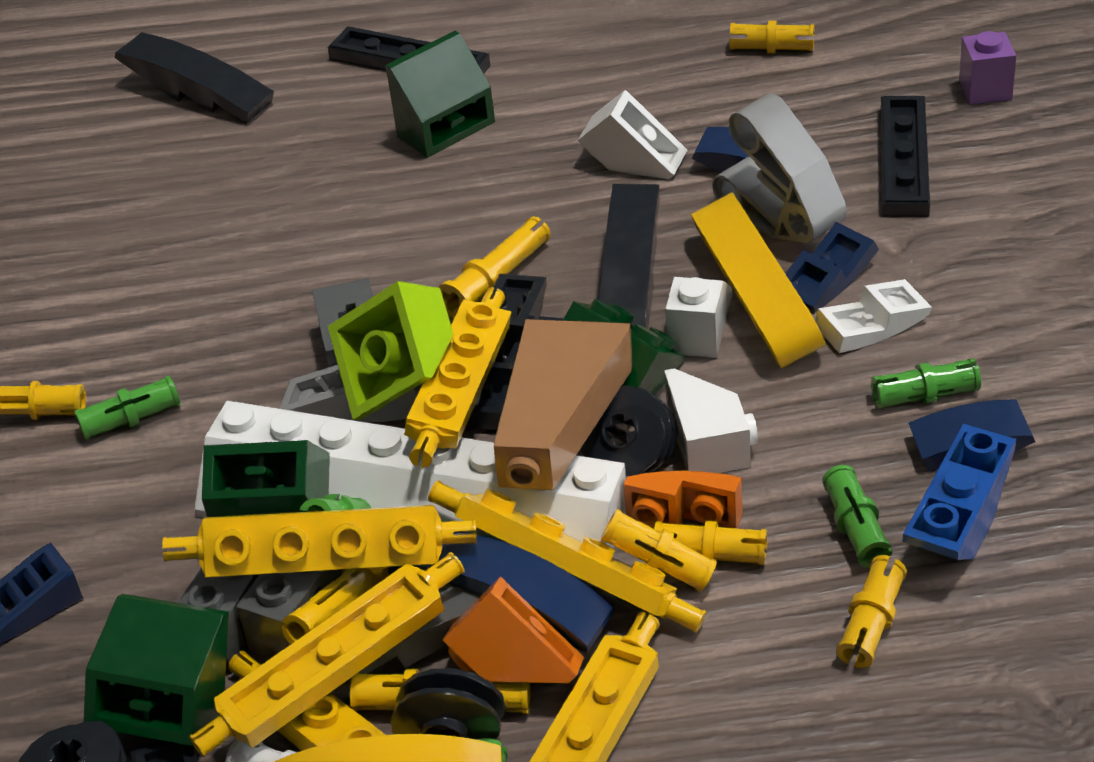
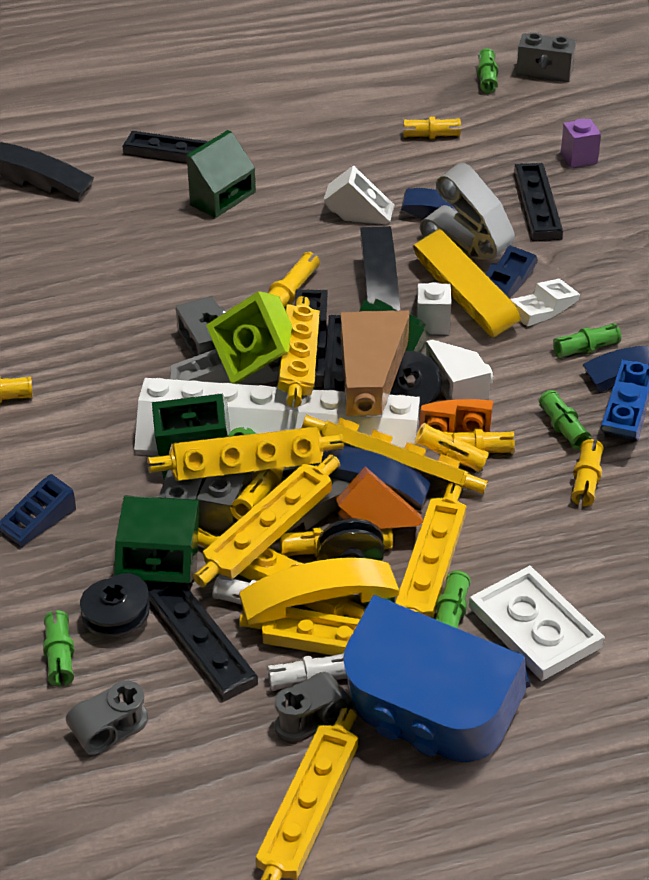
camera: 15 degrees left, 0 degrees up
bright green pin [74,375,181,441] -> none

